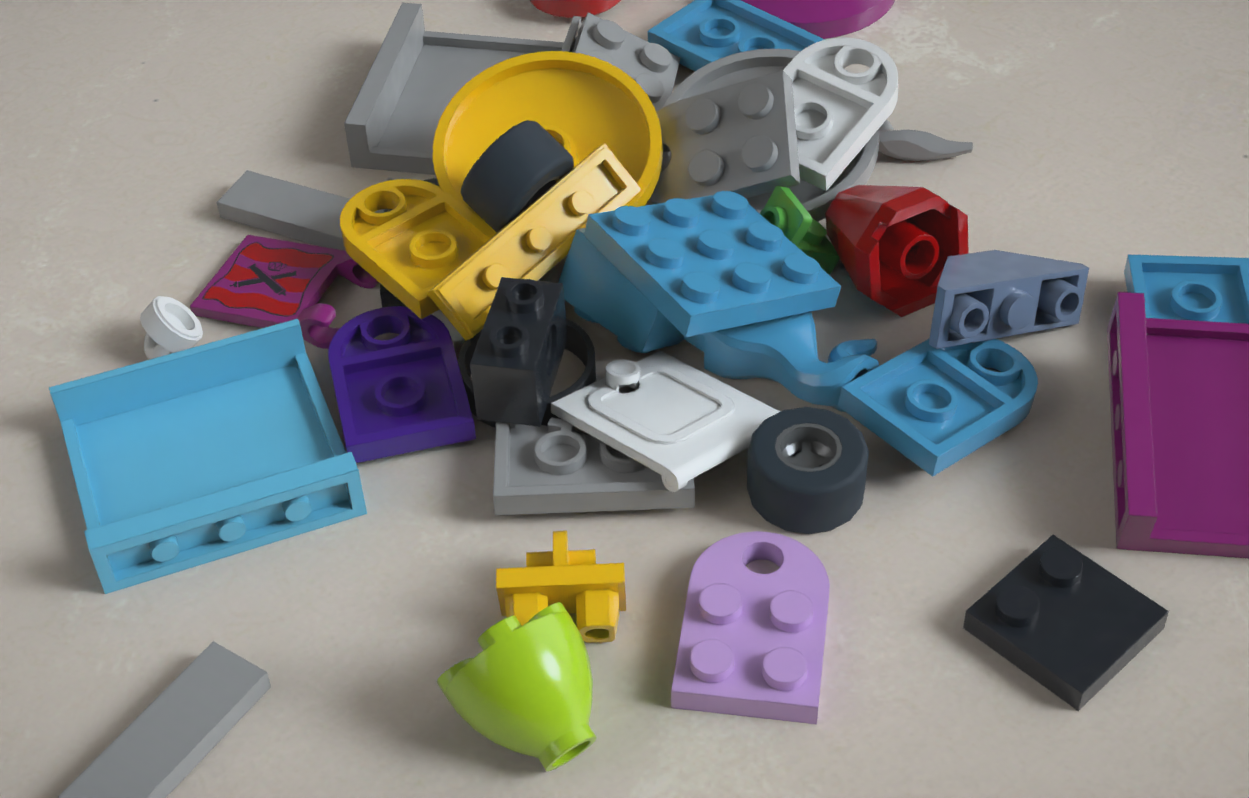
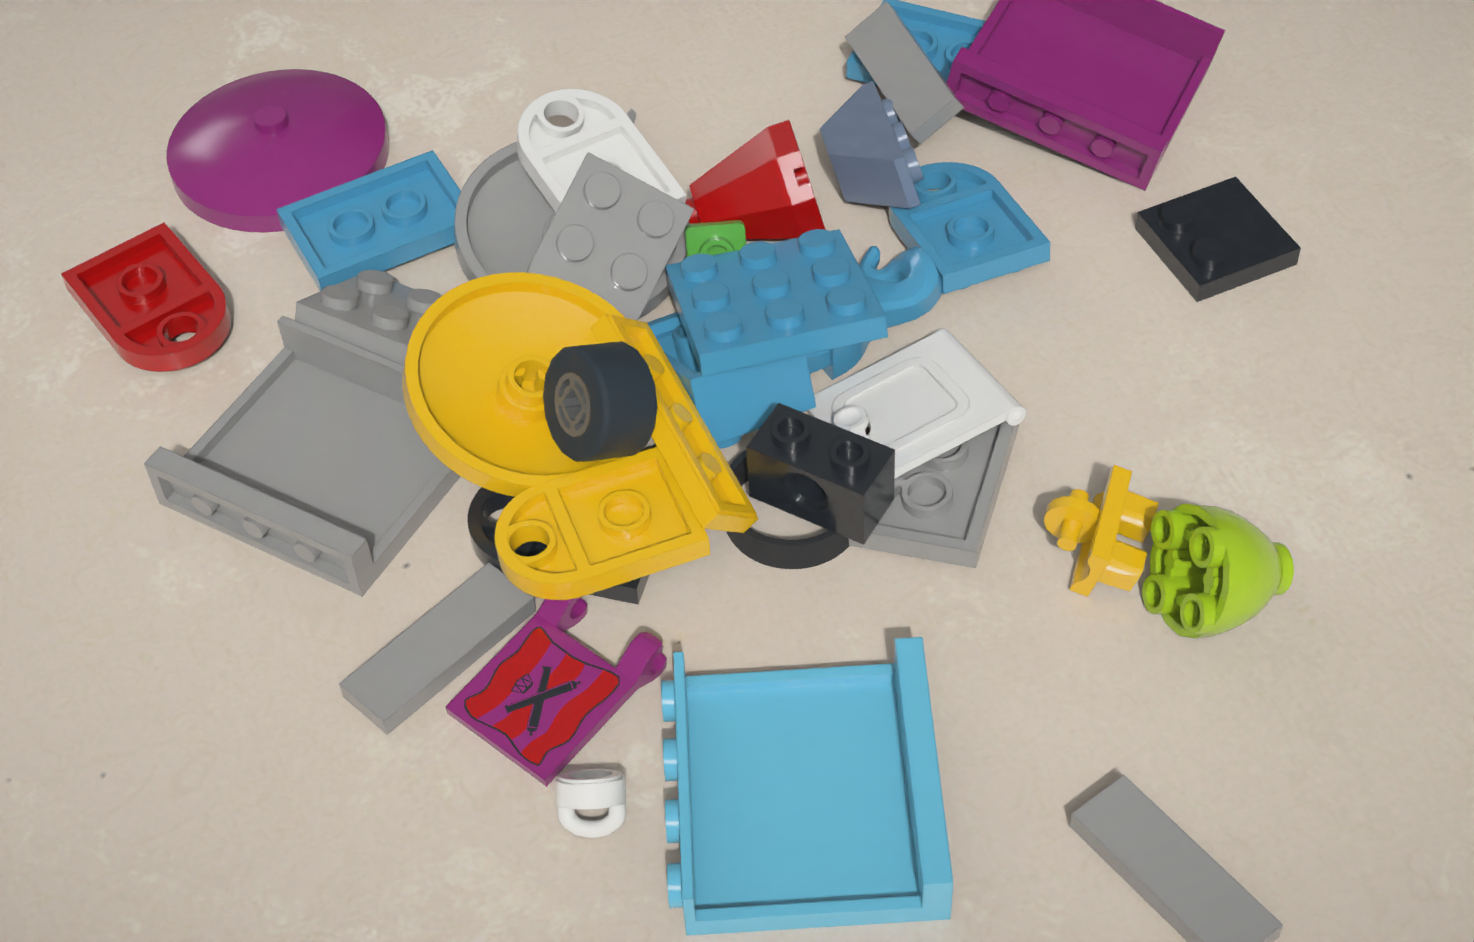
camera: 70 degrees left, 5 degrees up
dark purple plate [328,306,476,463] -> none
lavender plate [671,531,830,724] -> none
black wheel [747,407,869,534] -> none
none -> light grey tile [845,1,964,144]

